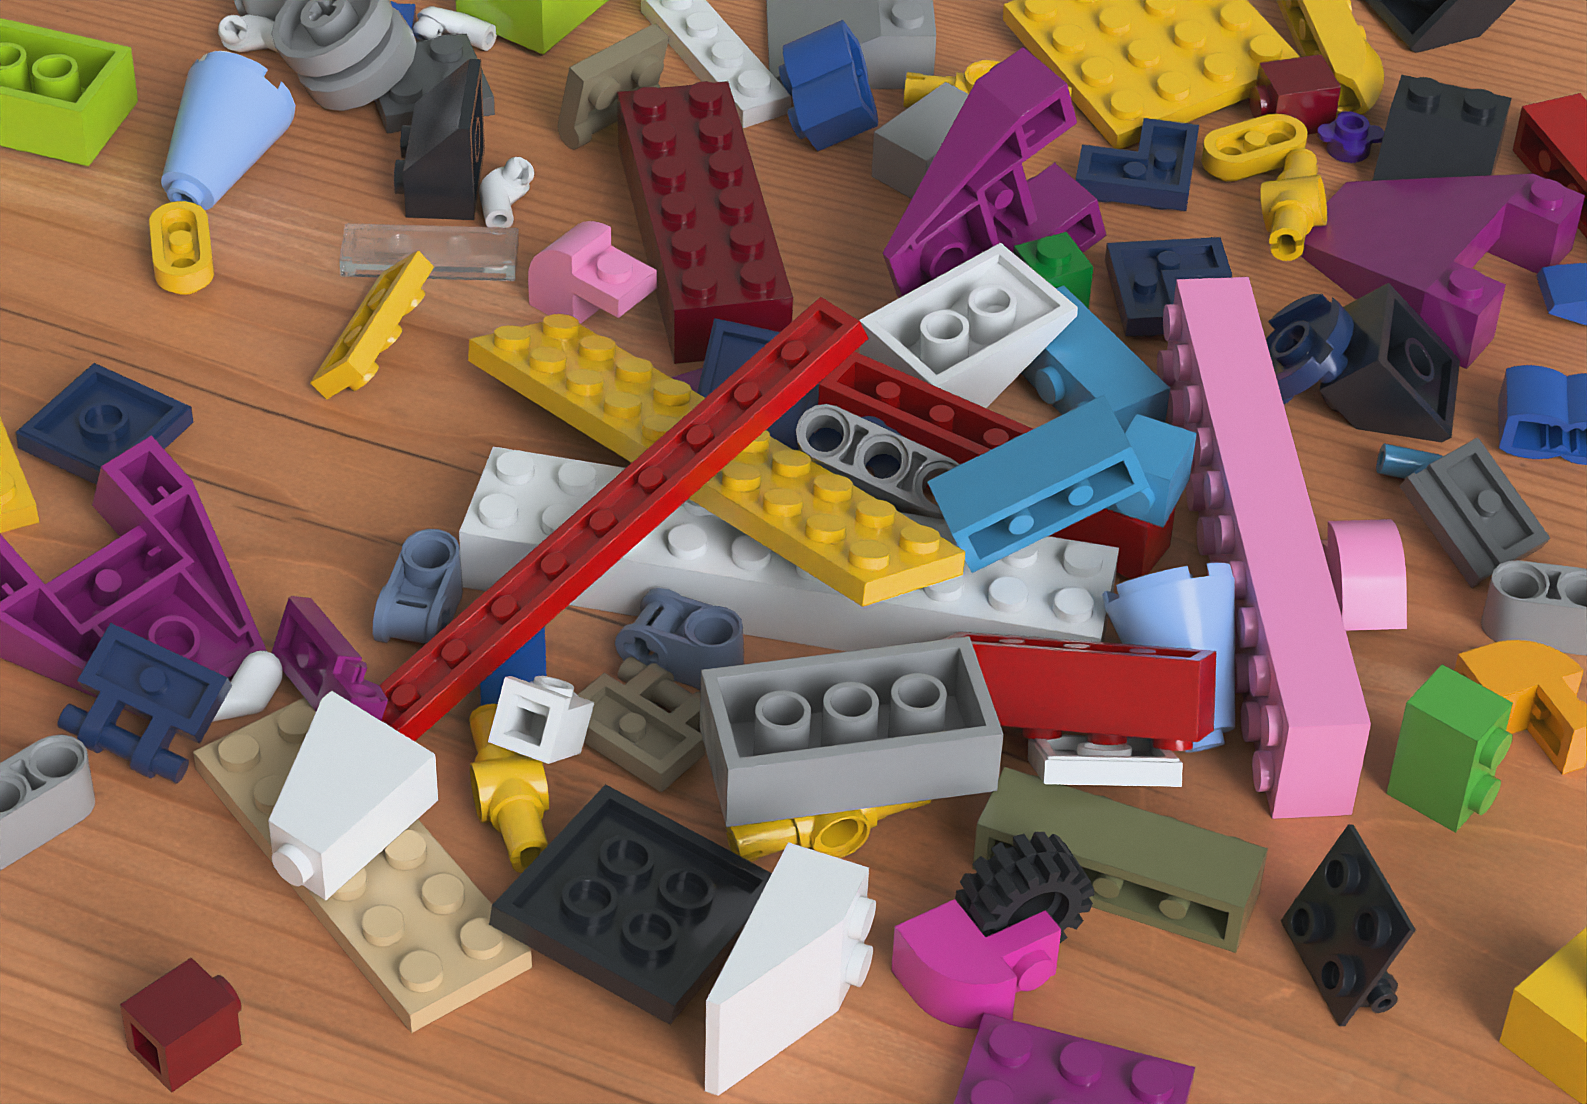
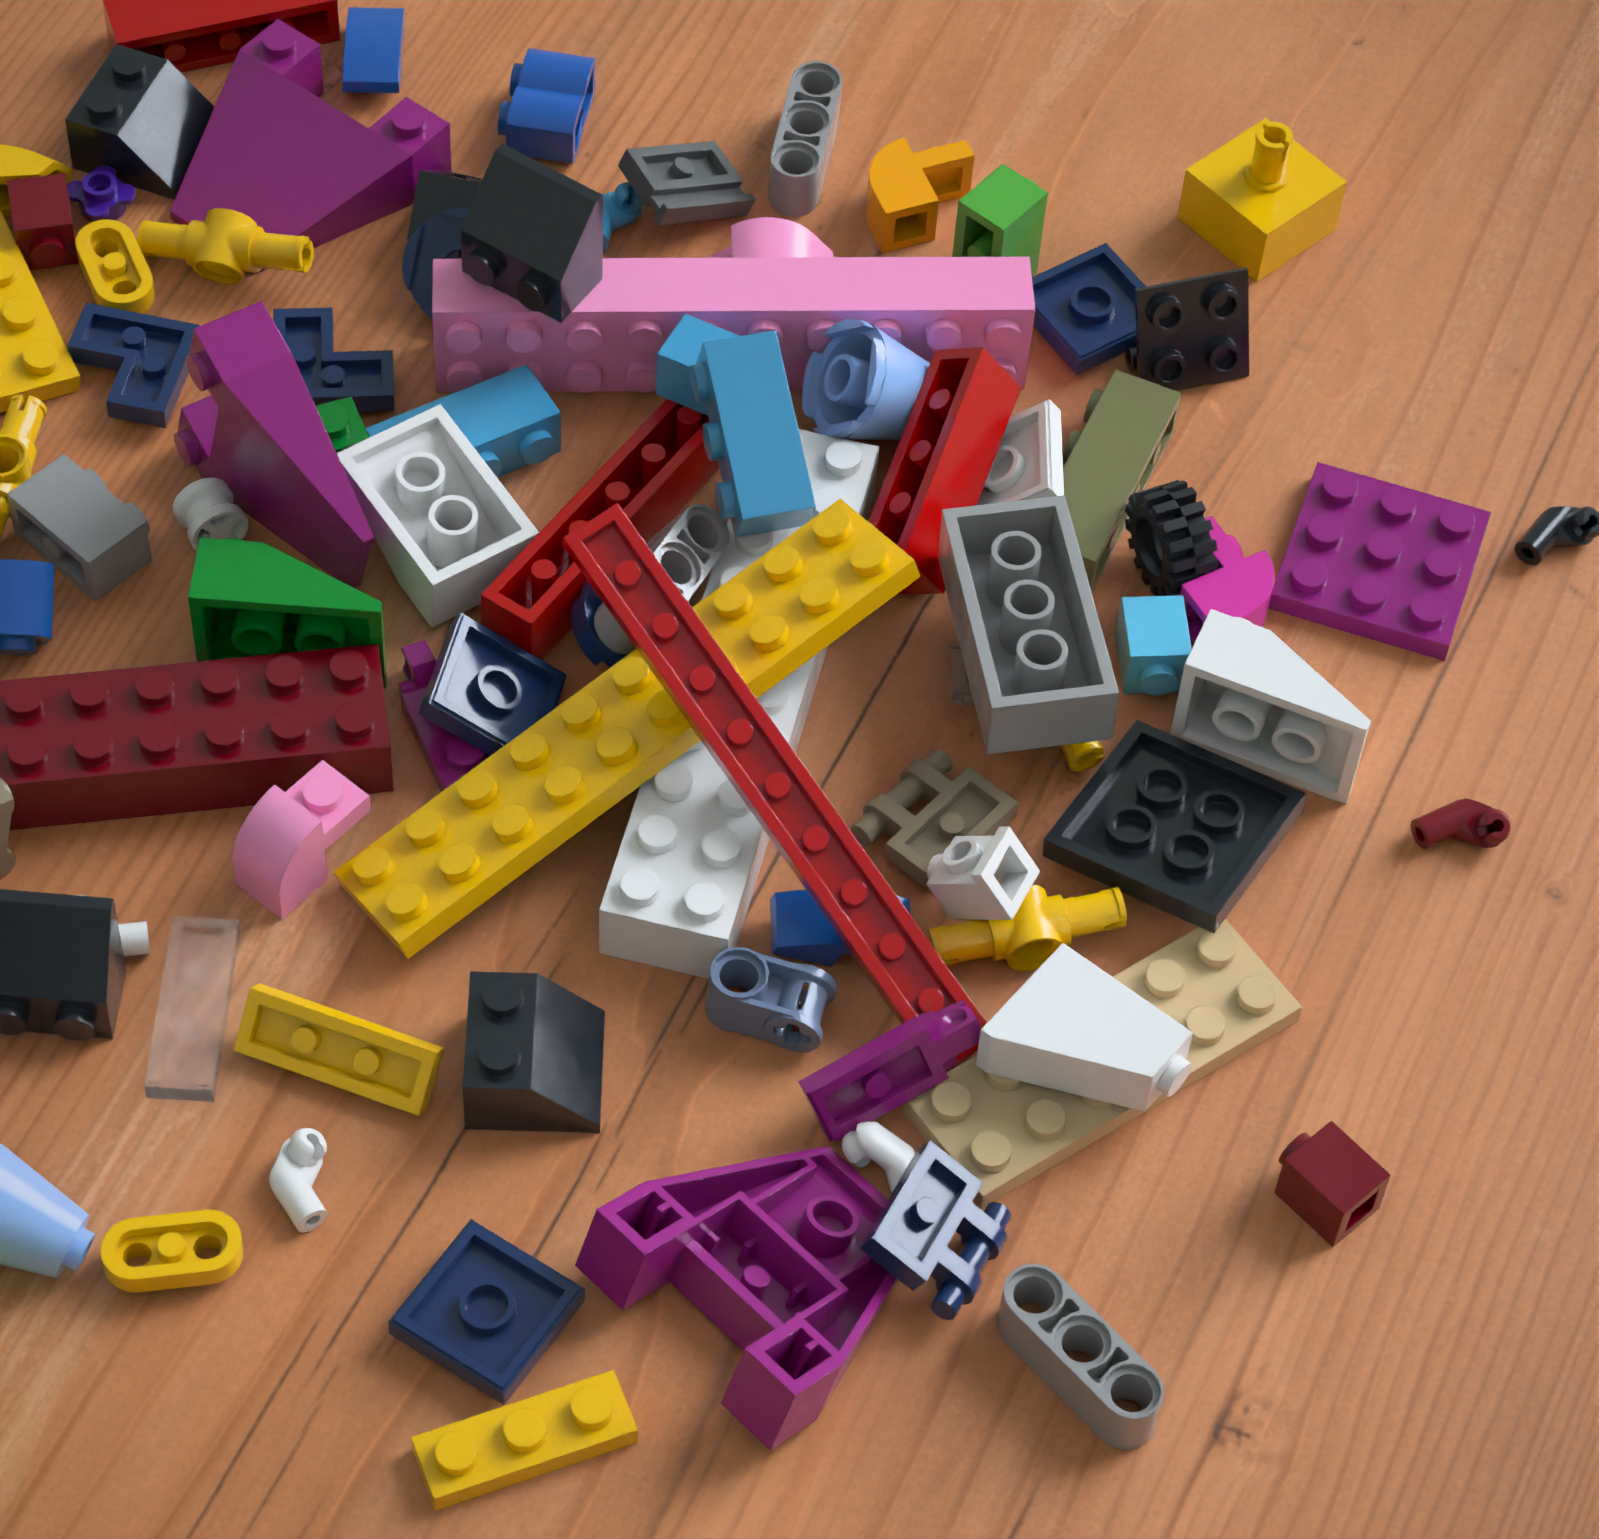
camera: 90 degrees left, 10 degrees up
sand blue piece [615,588,745,691] -> none
none -> green slope [188,538,387,689]
none -> white arm [269,1128,328,1233]
none -> black slope [461,143,603,323]
none -> black slope [463,971,605,1133]
none -> dark blue plate [1032,243,1146,375]
none -> medium azure brick [1115,595,1192,696]

